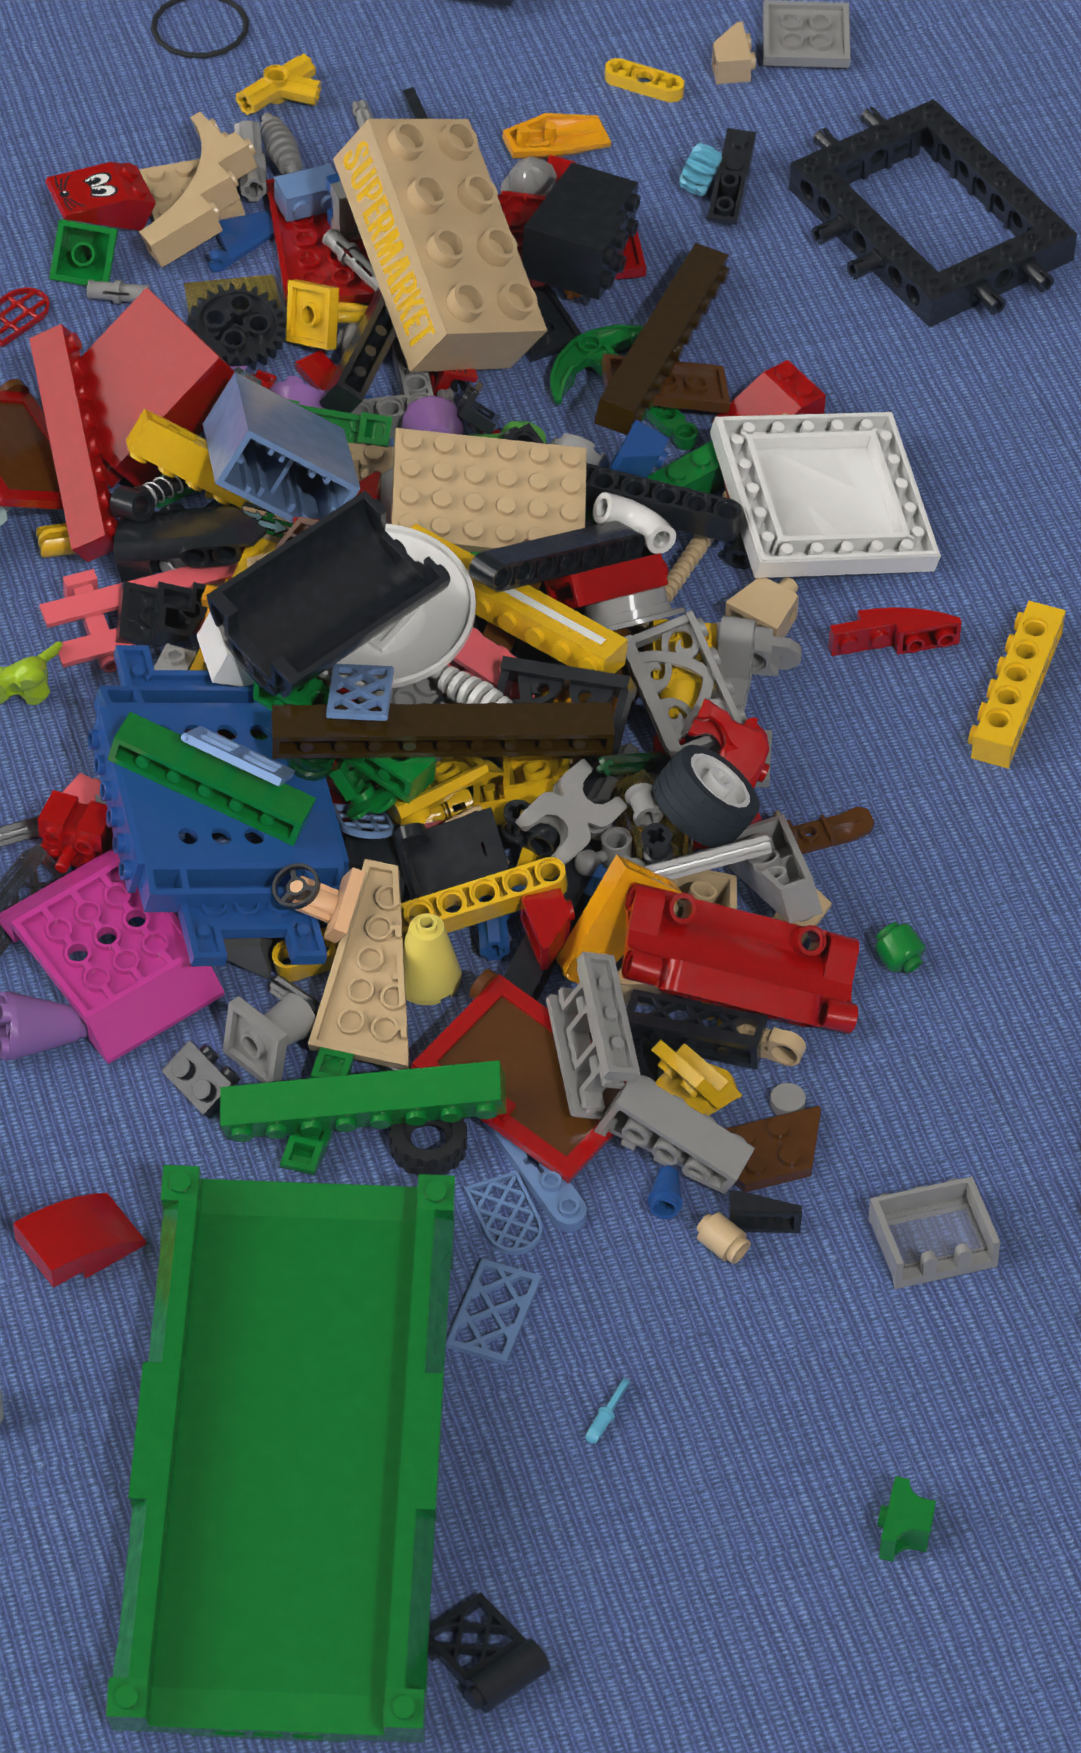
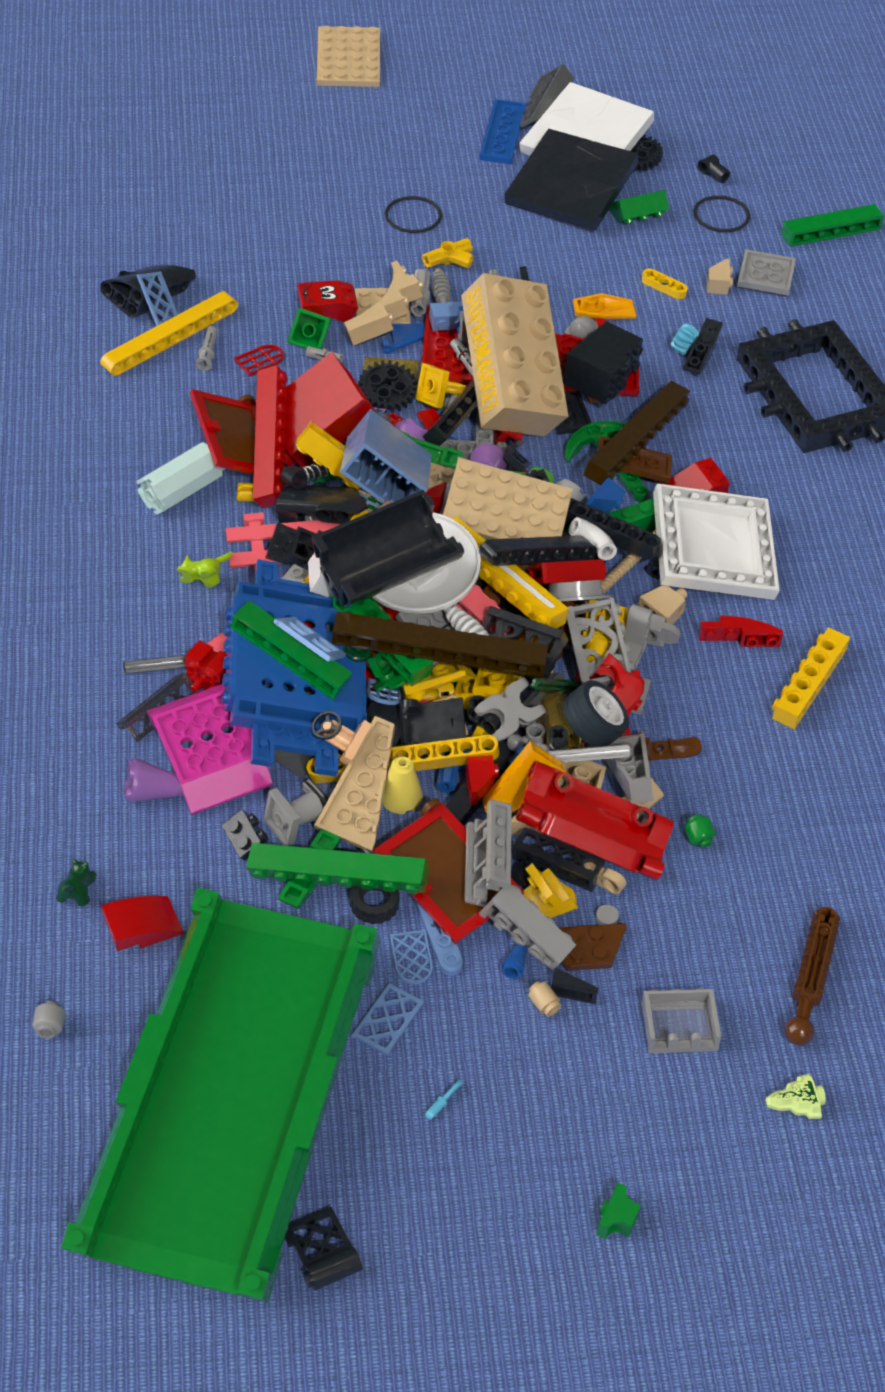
camera: 10 degrees right, 0 degrees up
medium blue window [326,664,394,721] -> none
light grey bush [625,783,663,828] -> none

